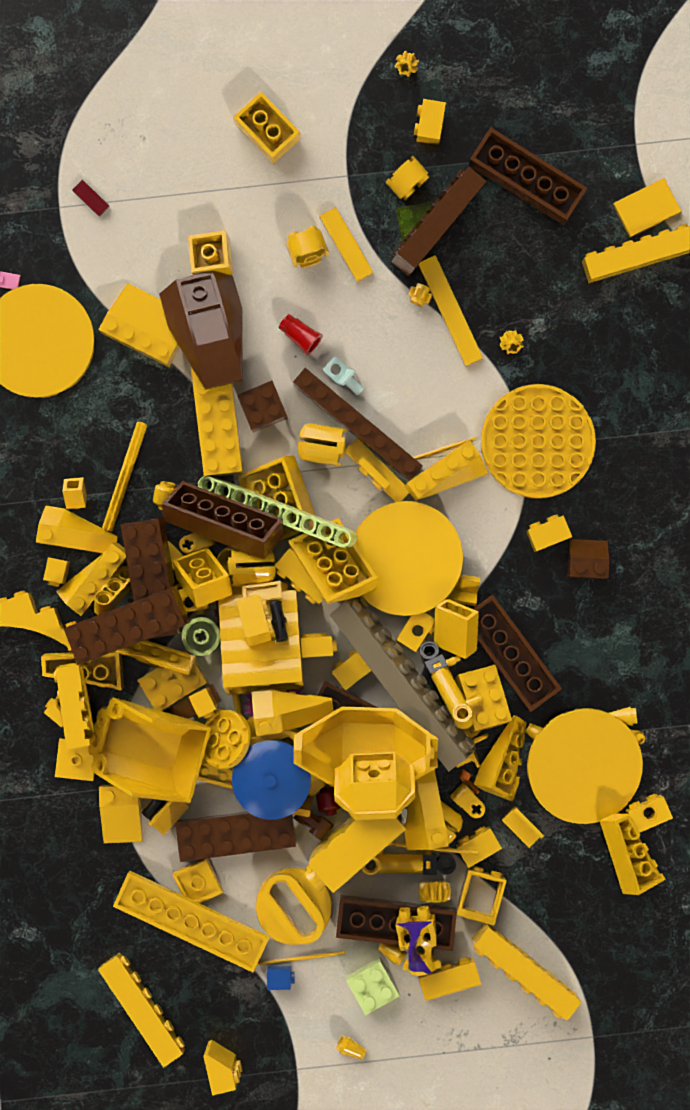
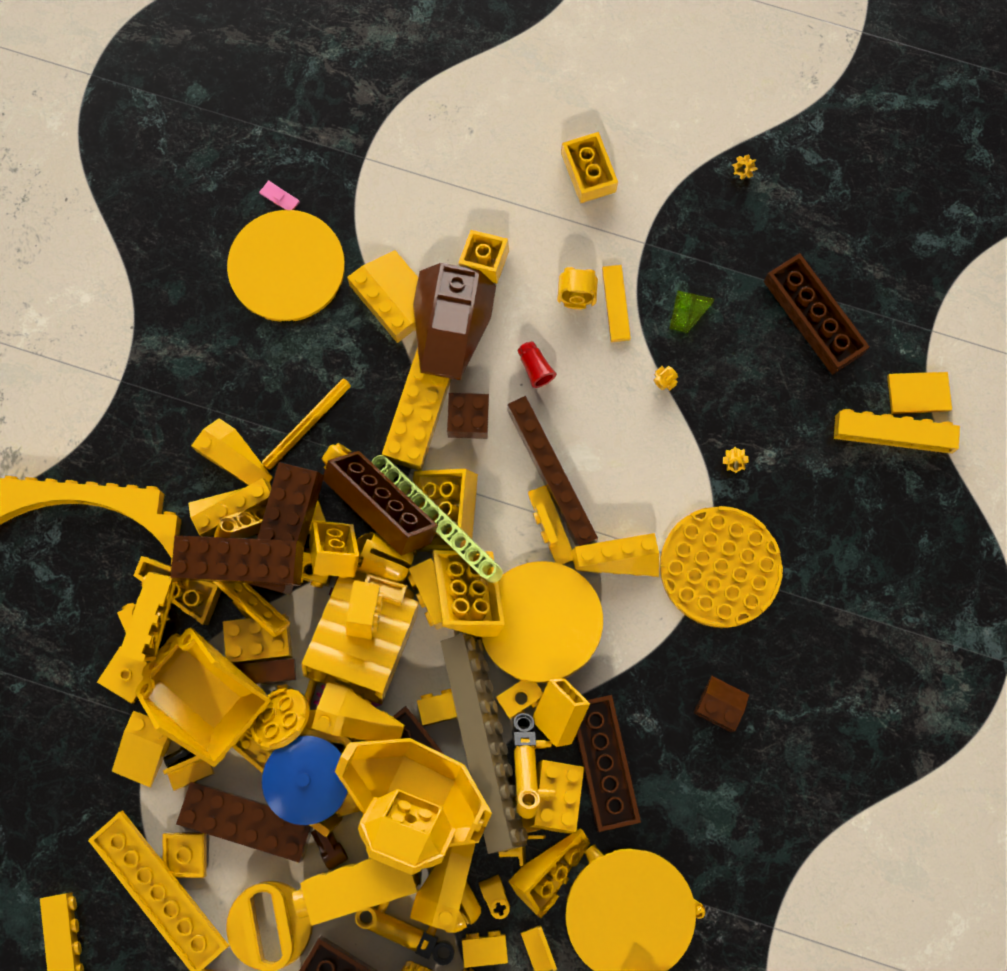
camera: 15 degrees right, 10 degrees down
yellow brick [43,557,70,587] -> none
yellow brick [63,478,87,509] -> none
dark red piece [72,180,110,217] -> none
yellow piece [179,533,218,554] -> none
yellowish green brick [181,617,221,656] -> none
yellow brick [189,687,219,719] -> none
black pin [269,601,288,642] -> none
yellow cylinder [297,423,348,467] -> none
yellow brick [301,633,337,658] -> none
dark red head [316,787,342,816] -> none
light aqua bracket [323,357,364,396] -> none
yellow brick [385,156,429,201] -> none
yellow piece [388,437,476,469] -> none
yellow piece [388,843,479,855] -> none
reddish brown brick [391,167,486,276] -> none
yellow brick [414,99,446,145] -> none
yellow tile [418,255,483,367] -> none
yellow panel [447,574,480,606] -> none
orange hand [459,769,480,795] -> none
yellow brick [526,514,572,552] -> none
yellow cone [609,707,637,726] -> none

